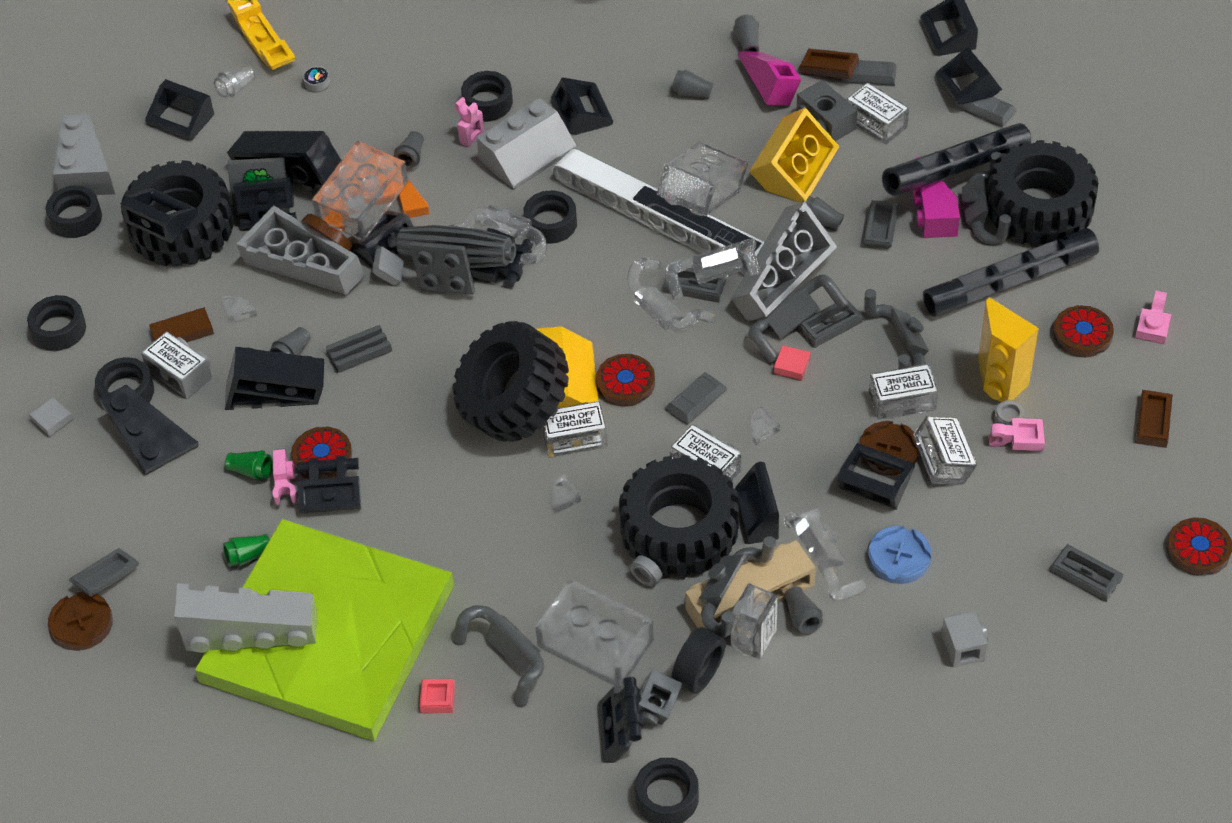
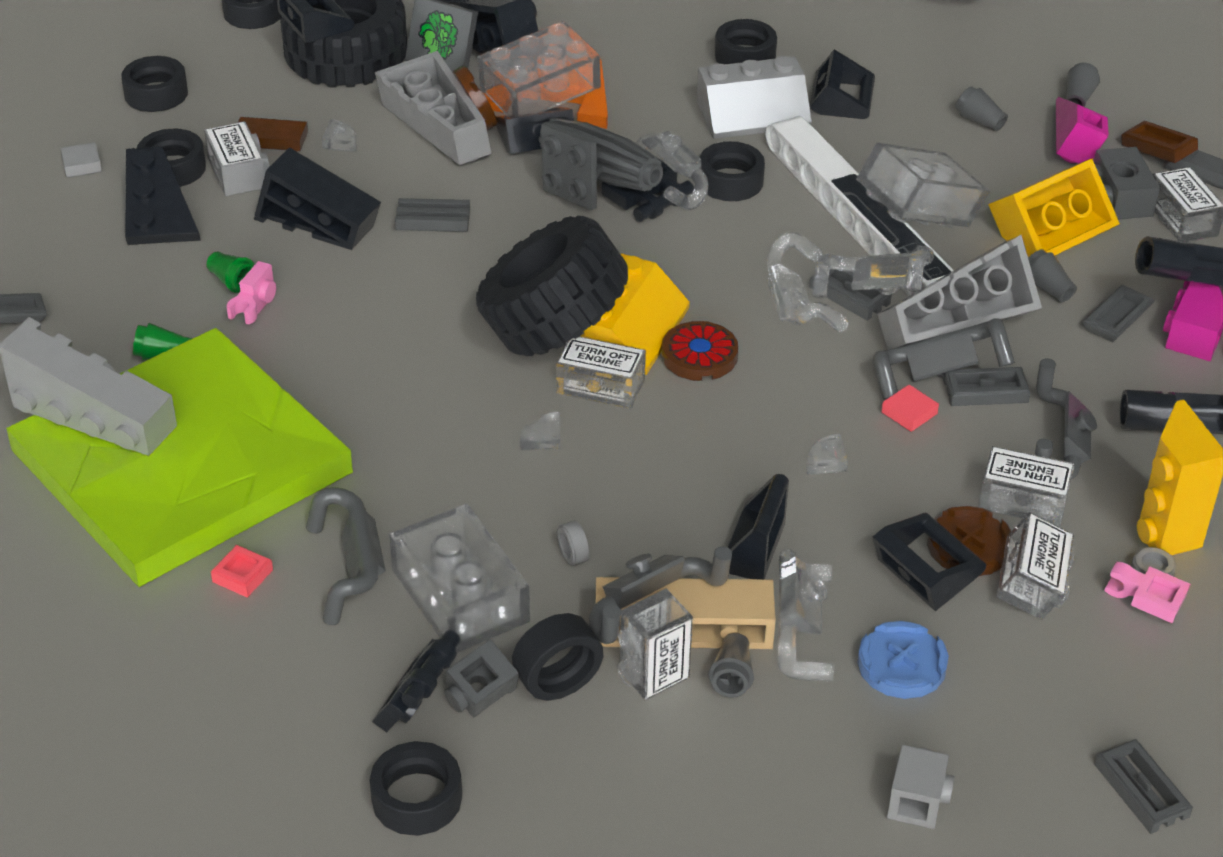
camera: 25 degrees right, 10 degrees down
black plate [233,177,297,229] -> none
dark grey cone [270,327,311,355] -> none
tile [291,426,353,479] -> none
black plate [297,455,361,514] -> none
light grey tile [372,247,404,286] -> none
dark grey cone [394,131,424,169] -> none
bright pink plate [455,97,484,147] -> none
black tyre [619,455,739,577] -> none
dark grey tile [665,372,727,425] -> none
brick [670,424,741,481] -> none

